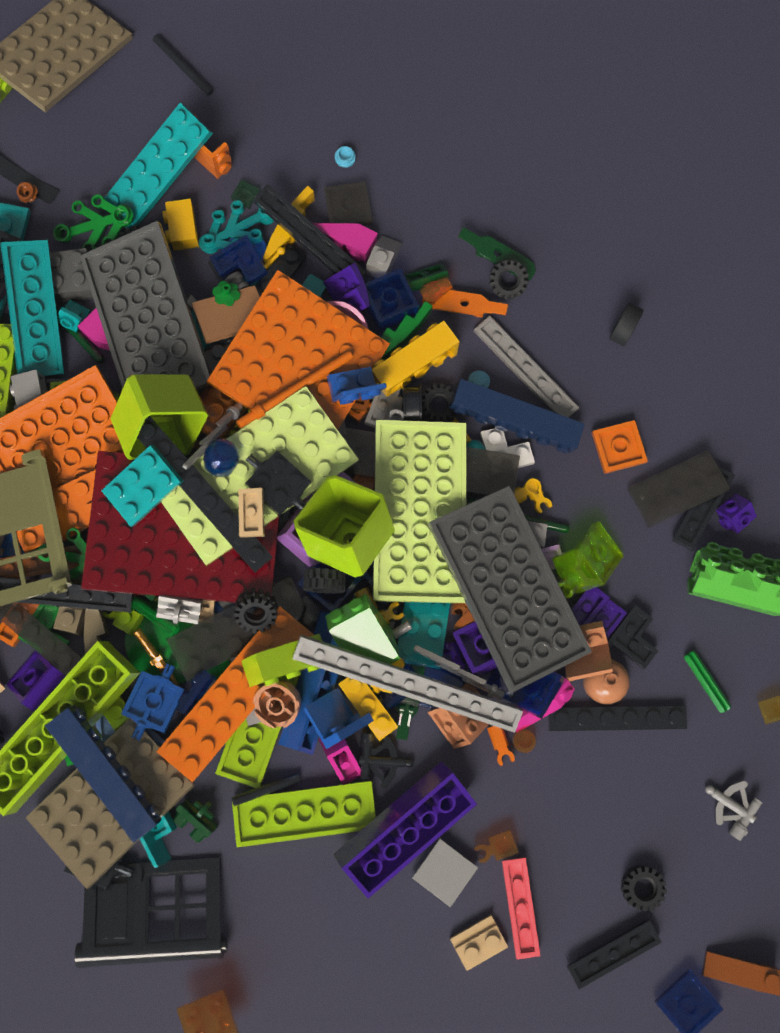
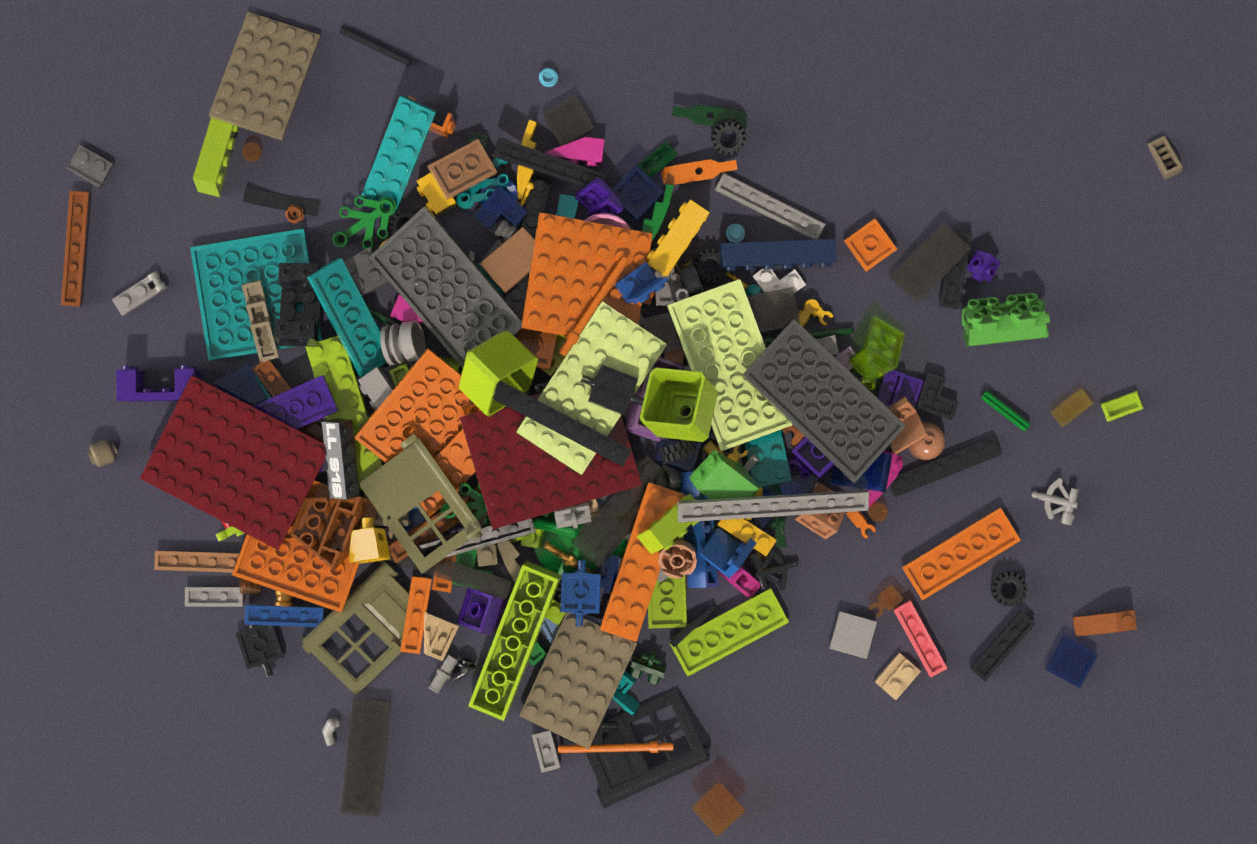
camera: 15 degrees left, 10 degrees up
dark blue brick [45,705,162,843] -> none
teal bracket [57,300,90,333] -> none
teal plate [101,445,183,527] -> none
light grey piece [182,403,243,470] -> none
clear blue hair [203,438,240,477] -> none
green plant [212,281,240,306] -> none
black tyre [234,588,277,633] -> none
tan plate [238,488,265,537] -> none
dark purple brick [333,761,477,899] -> none
light grey slope [366,236,402,282] -> none
light grey piece [413,645,505,700] -> none
clear orange cone [419,276,453,304] -> none
black tyre [609,302,644,347] -> none
none -> clear orange plate [242,142,262,162]
none -> light grey wheel [380,320,426,365]
none -> medium nougat plate [428,139,497,200]
none -> light grey plate [532,730,560,772]
none -> orange bar [558,741,674,753]
none -> orange plate [902,508,1021,600]

